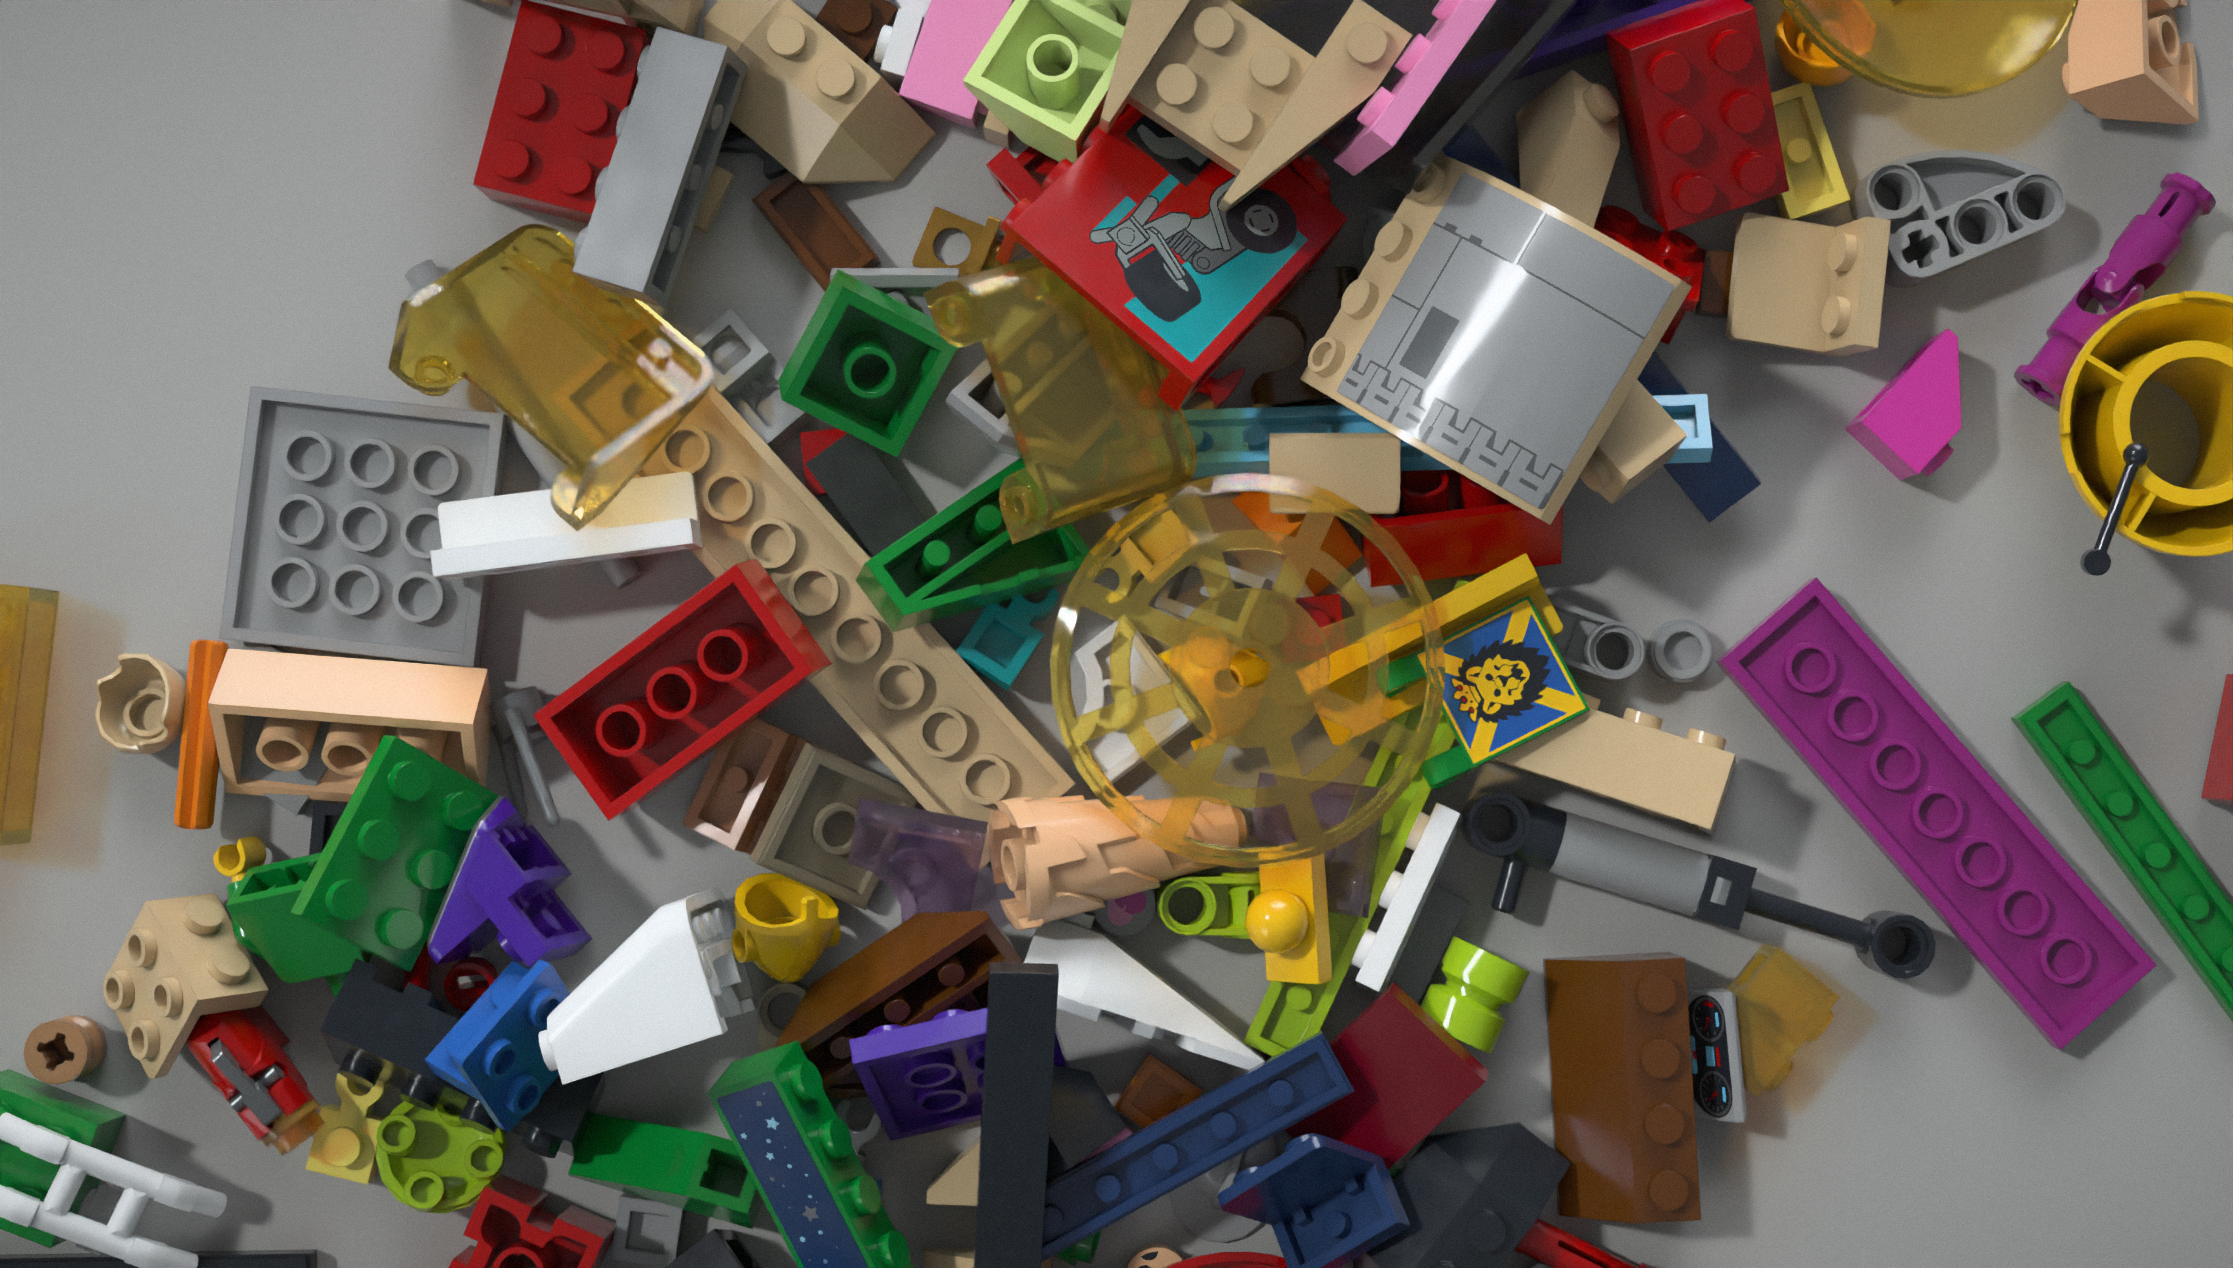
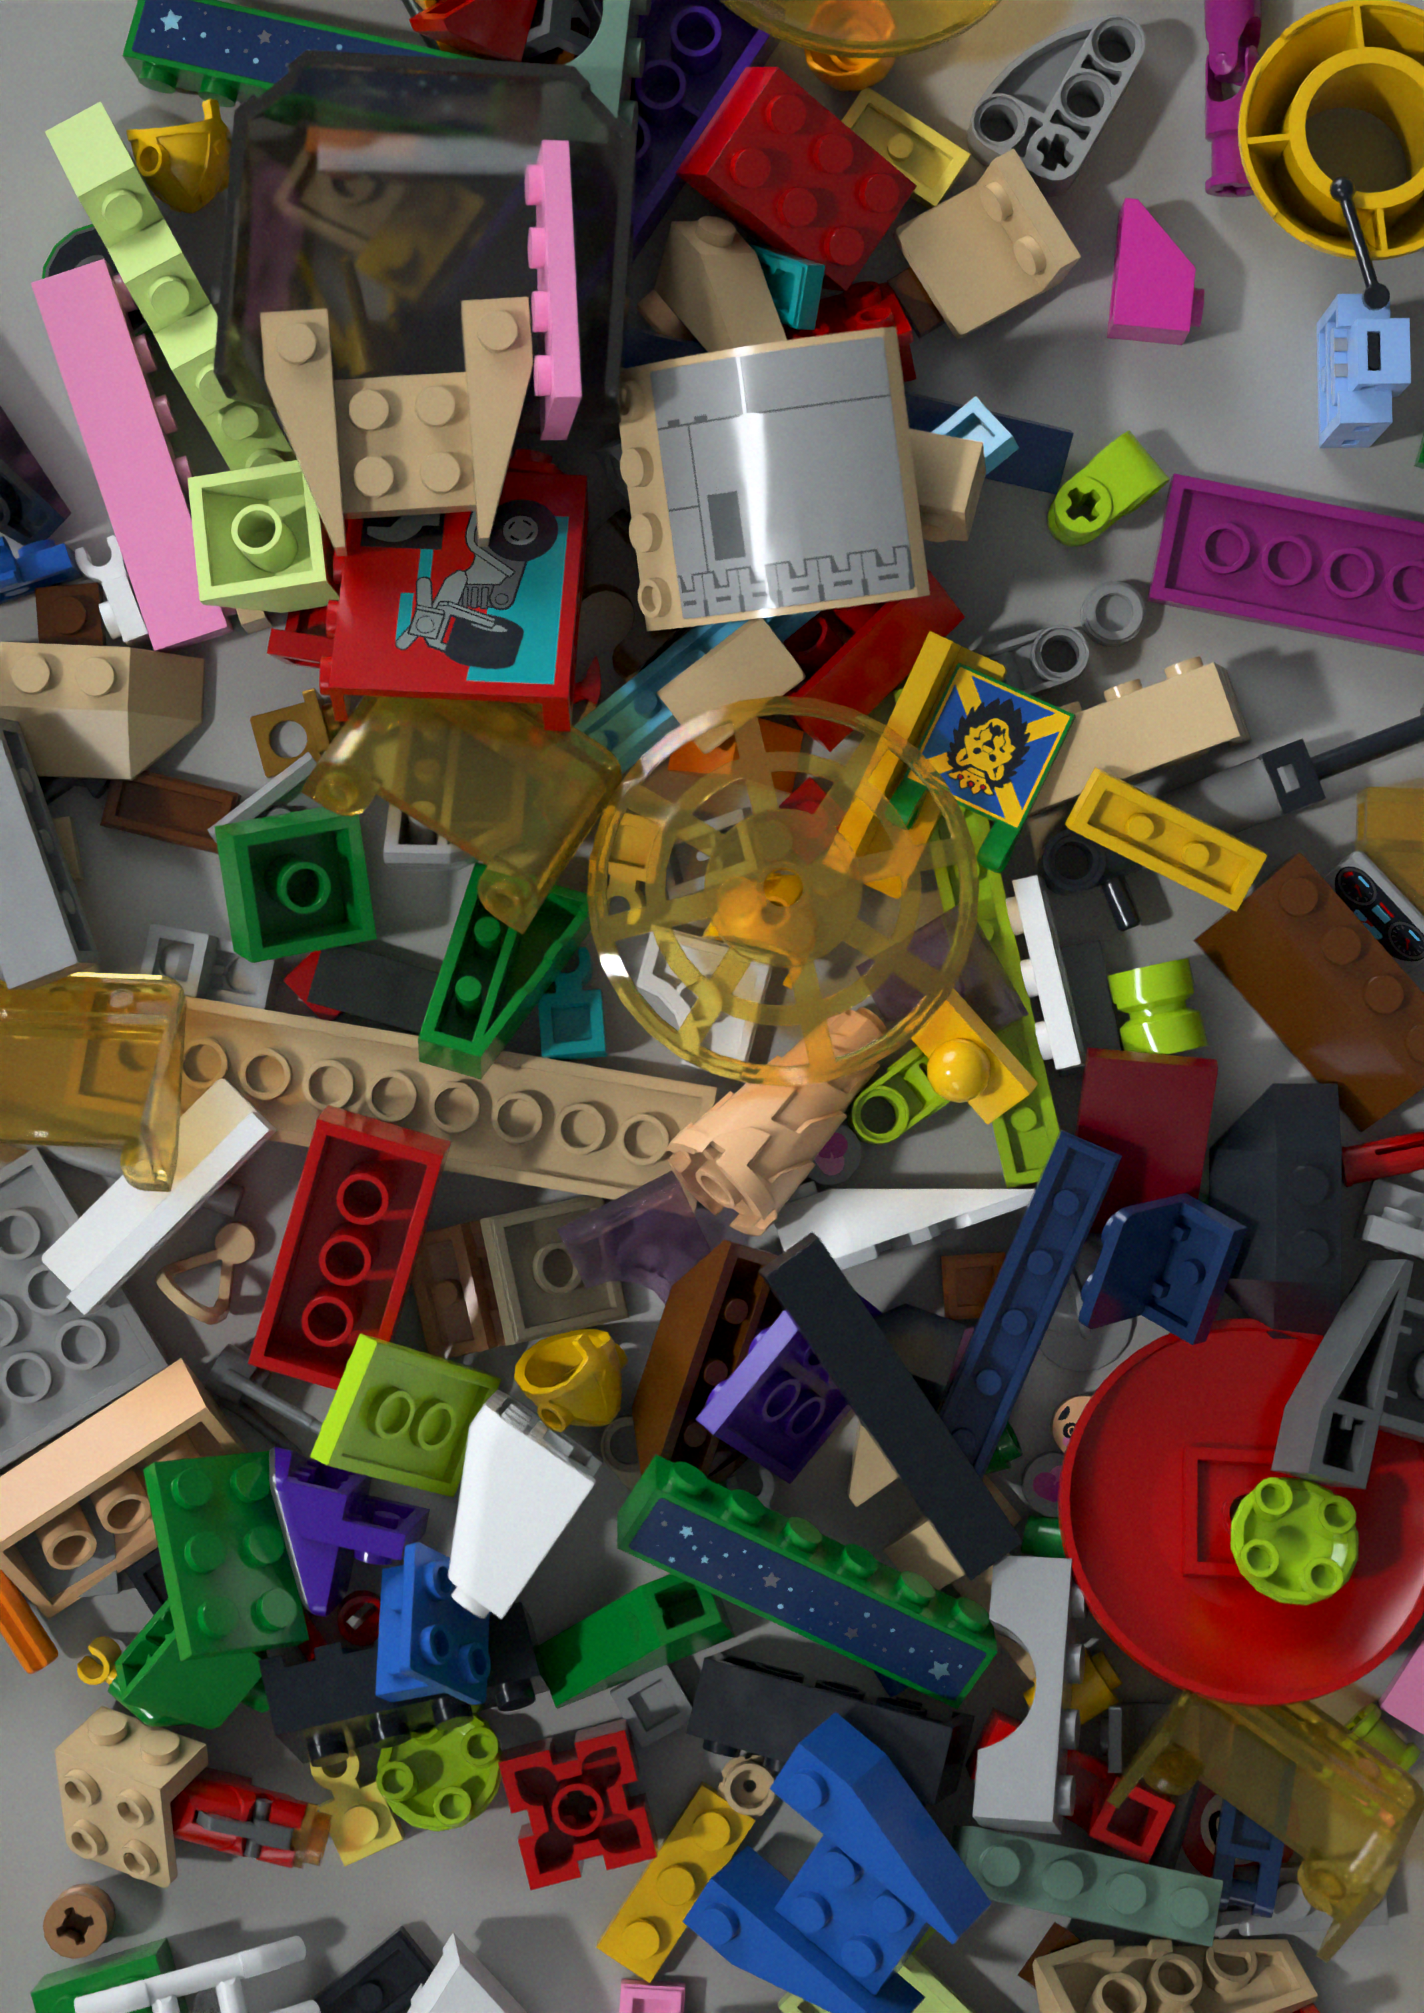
camera: 35 degrees left, 0 degrees up
none -> tan piece [155,1221,258,1325]
none -> lime plate [310,1333,502,1498]
none -> light nougat tile [637,289,695,341]
none -> teal plate [743,238,825,330]
none -> lime piece [1047,430,1170,547]
none -> yellow plate [1065,767,1268,912]
none -> light blue piece [1316,294,1411,448]

